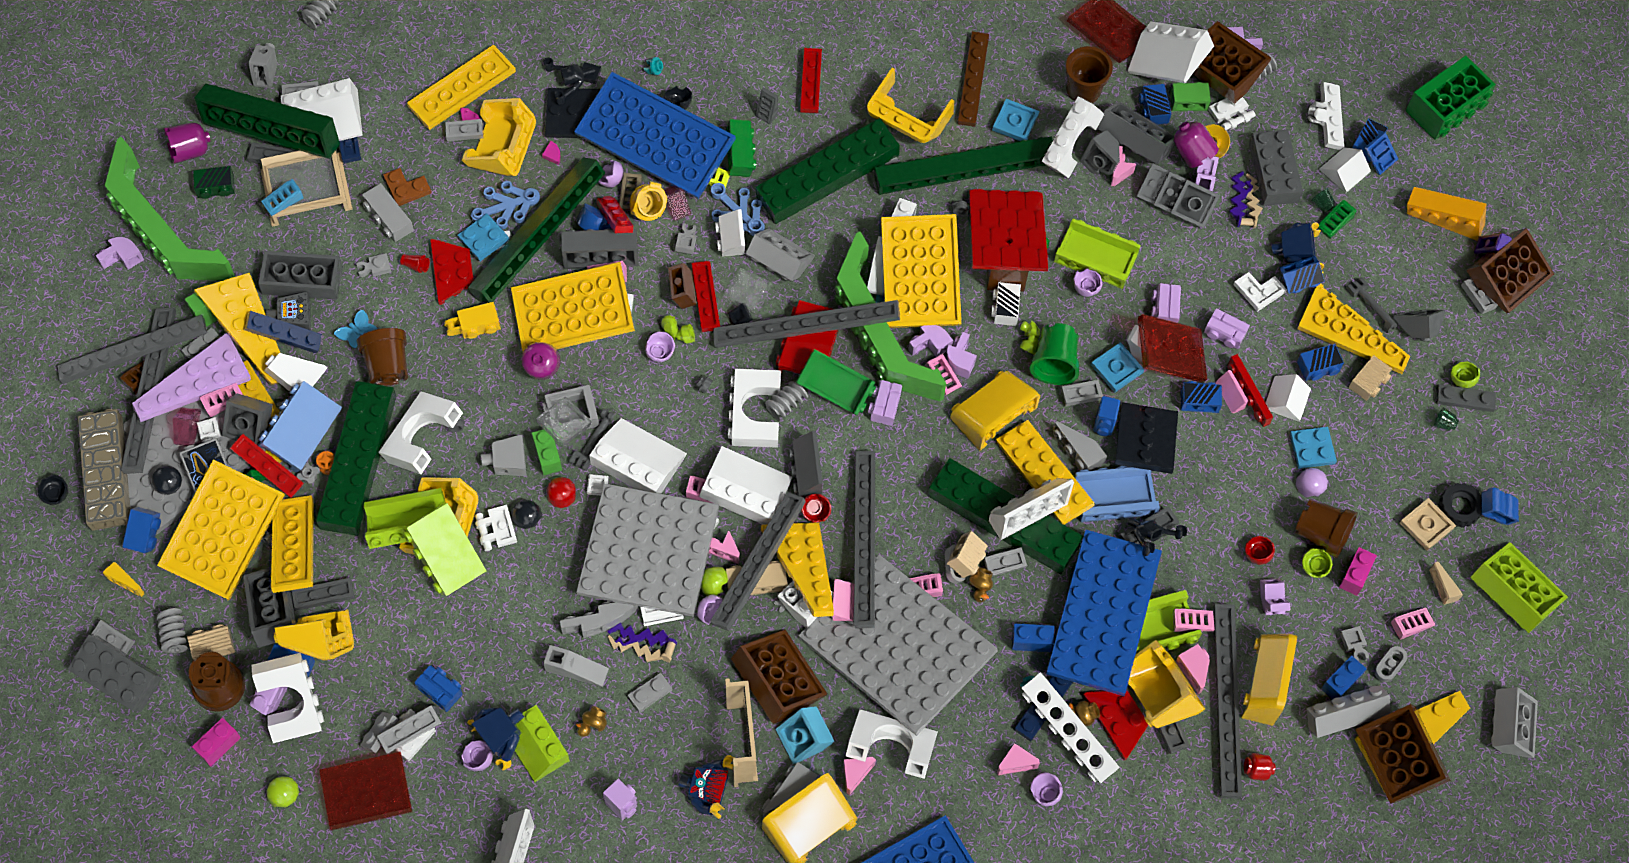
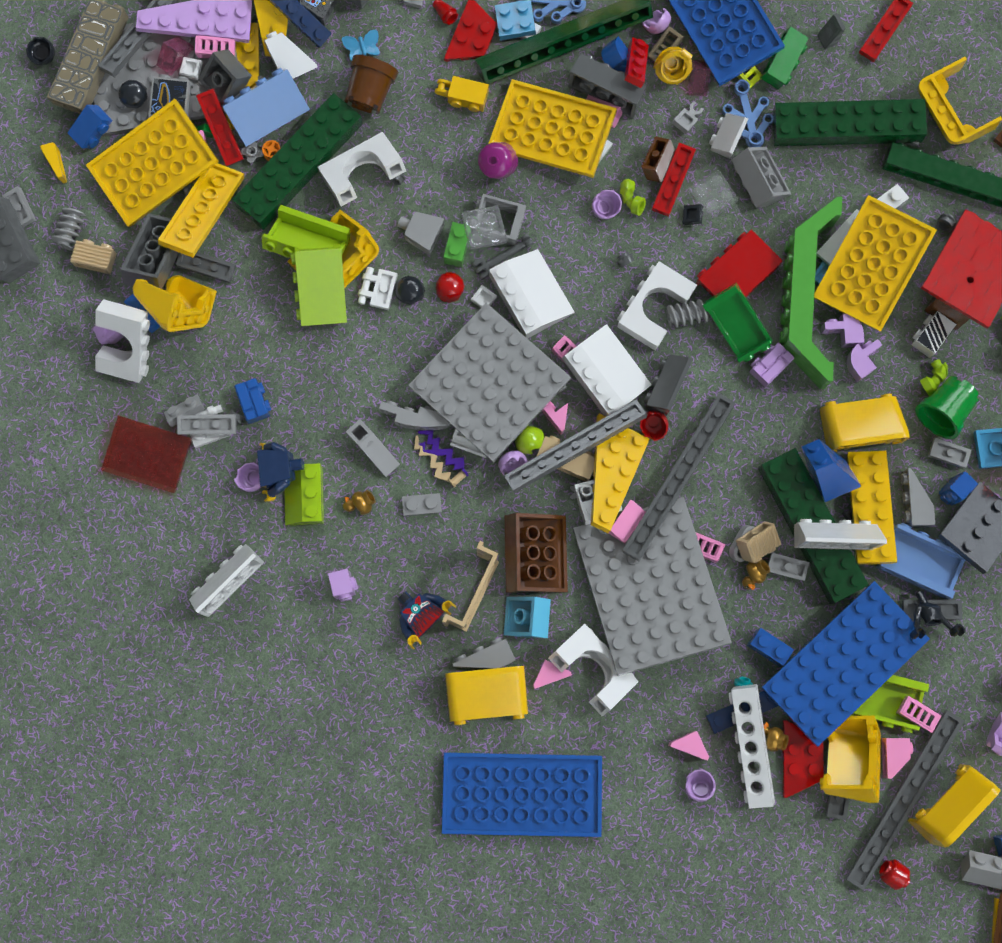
camera: 30 degrees right, 15 degrees up
reddish brown piece [189,652,245,712] -> none
dark pink brick [192,718,241,767] -> none
lime hair [266,776,299,808] -> none
dark grey plate [714,300,900,348] -> none
bright pink slope [924,354,962,396] -> none
none -> blue slope [801,439,861,502]

